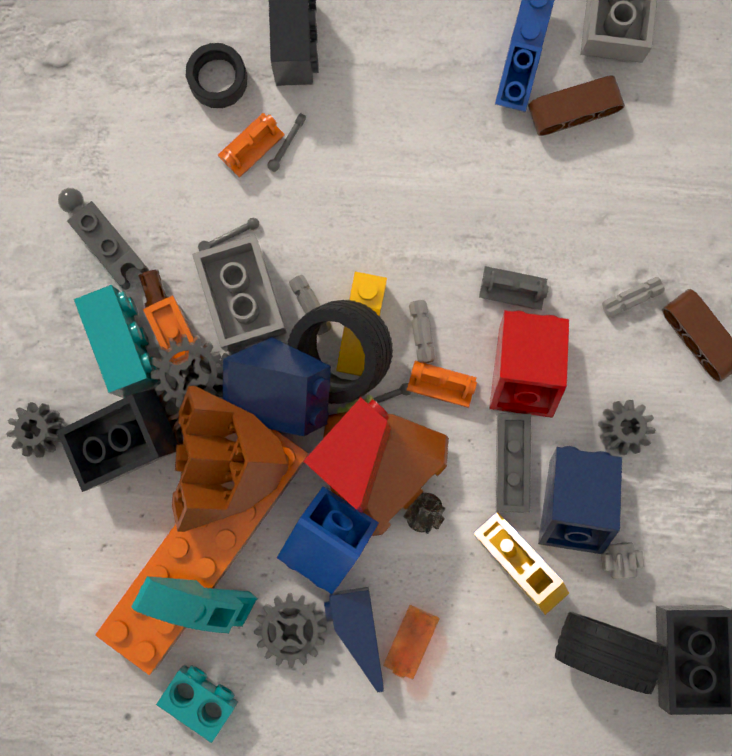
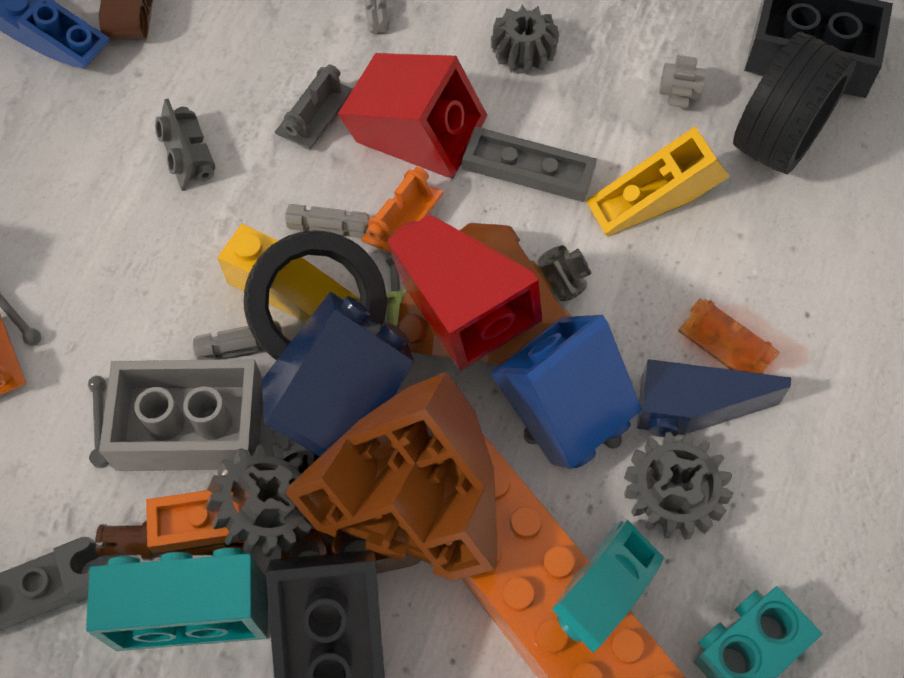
camera: 70 degrees left, 20 degrees down
dark blue slope [538,446,622,554] -> none
none -> dark grey hinge [155,99,216,191]

